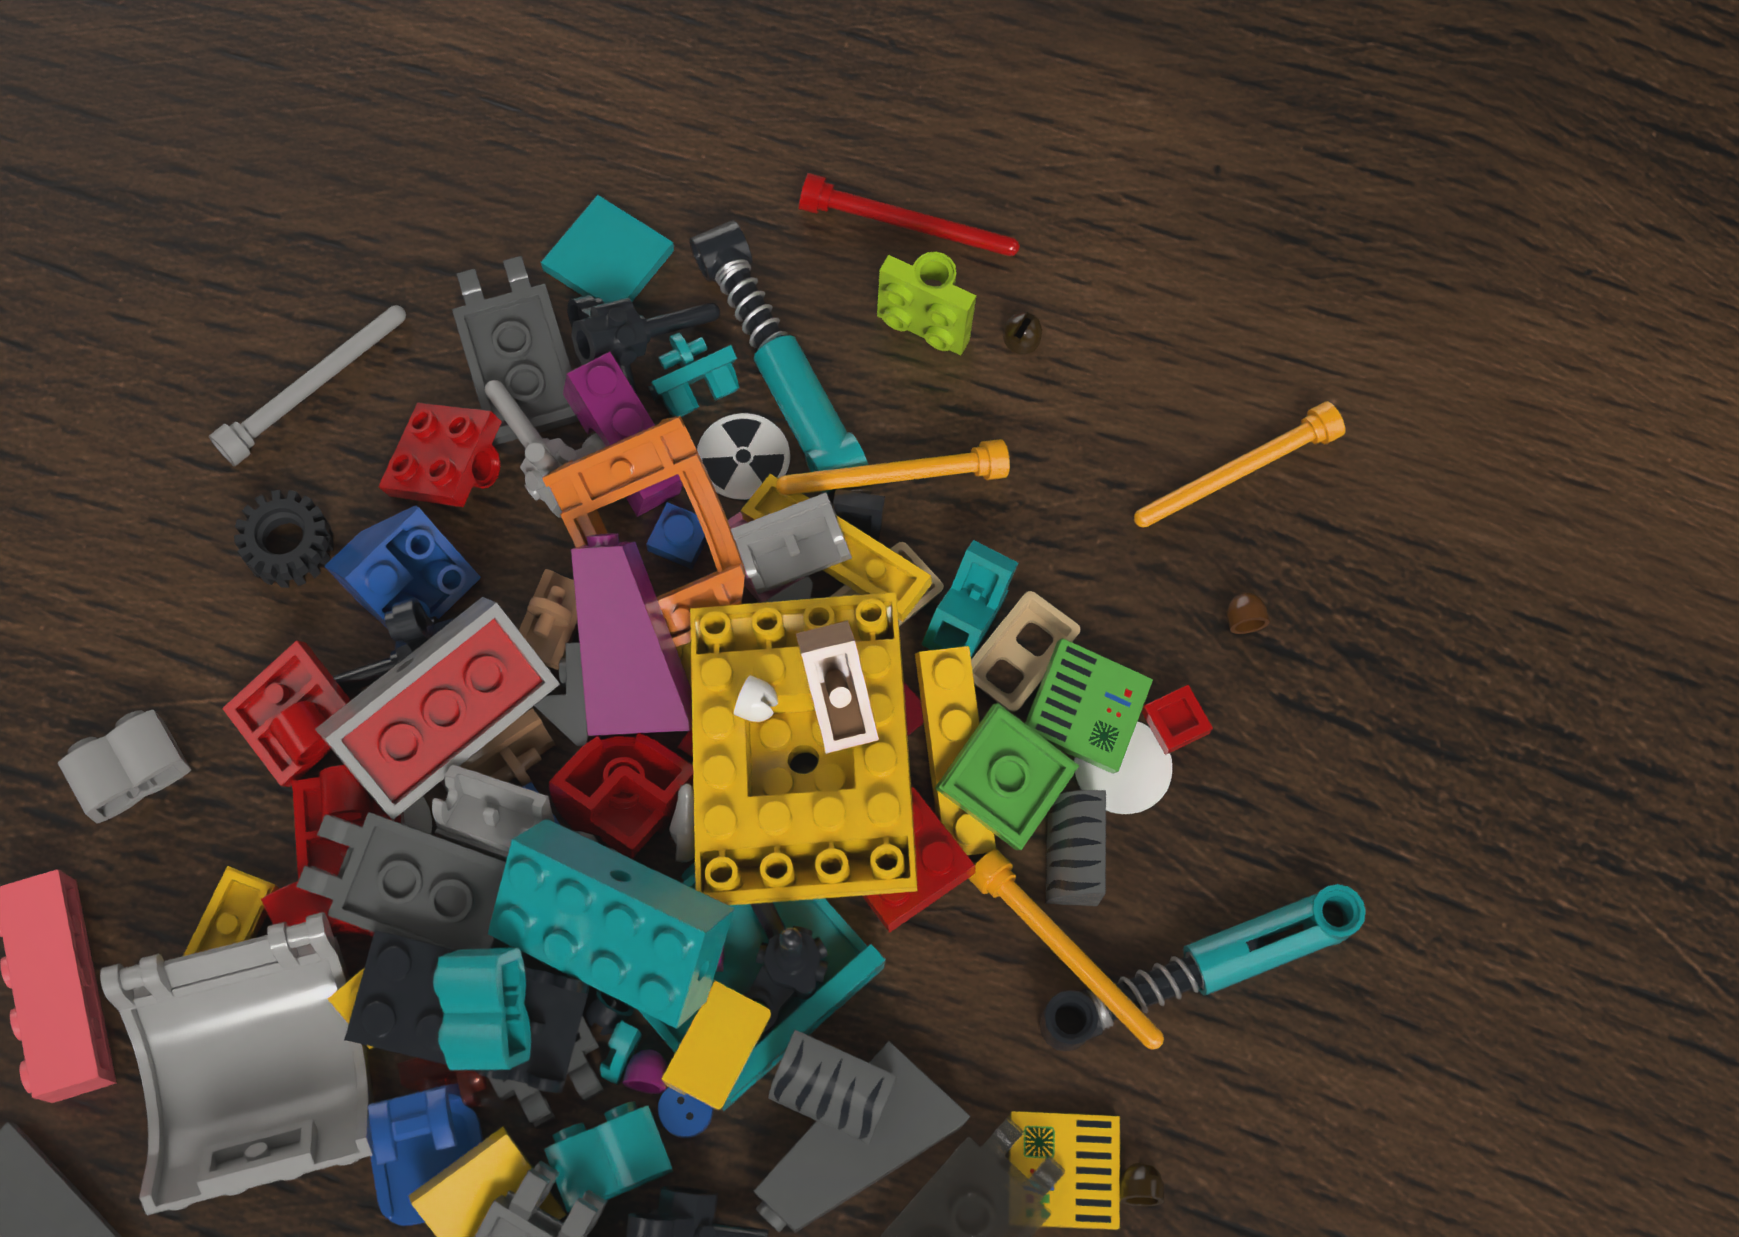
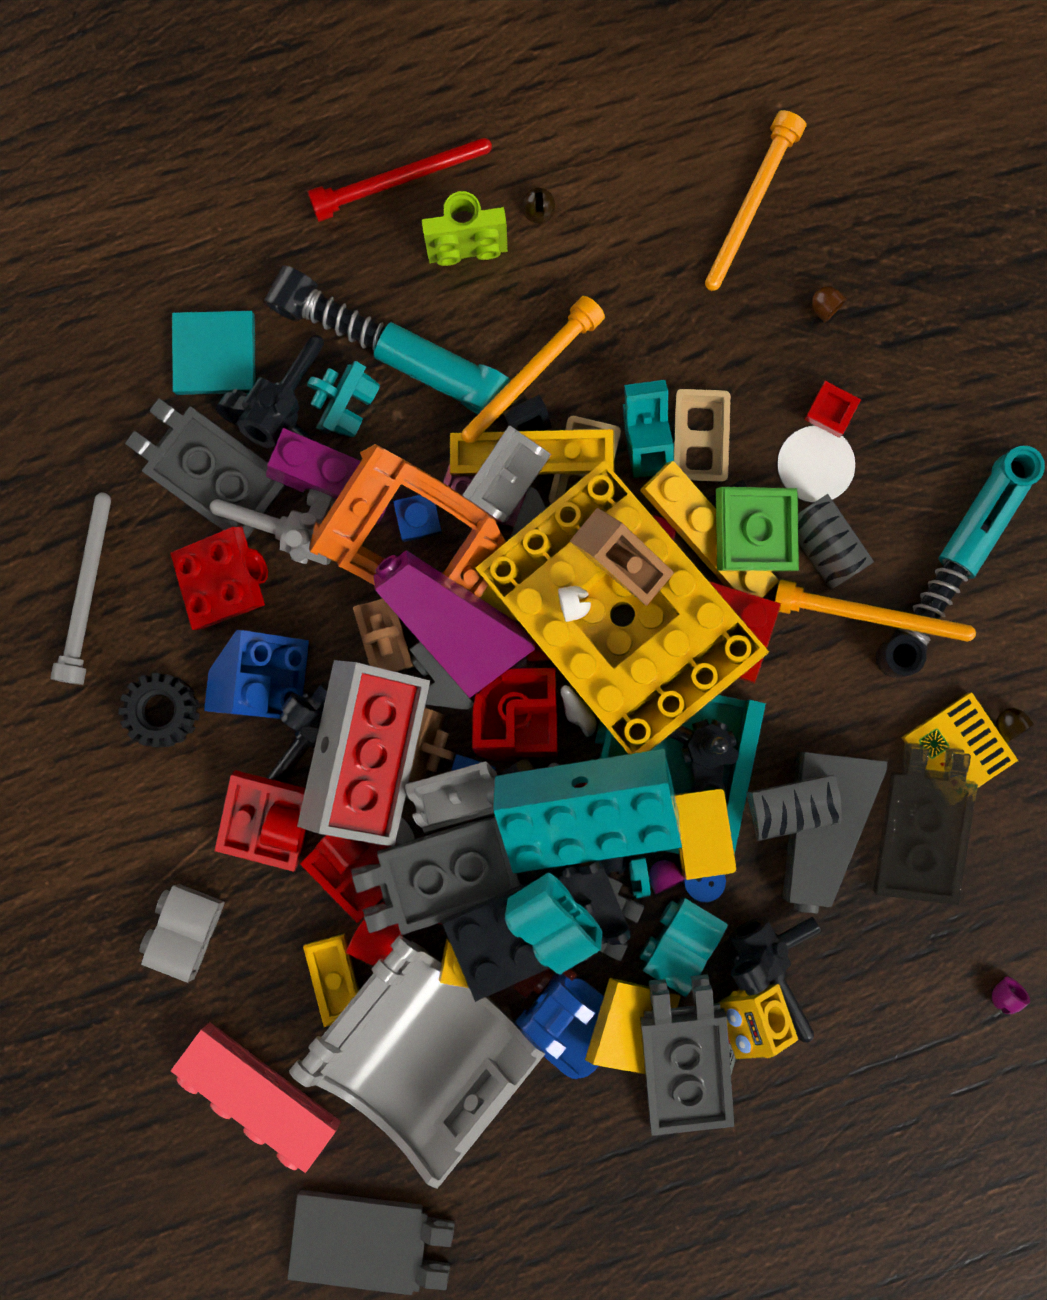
camera: 30 degrees left, 15 degrees up
sticker [697,413,790,500] -> none
bright green tile [1025,638,1153,774] -> none

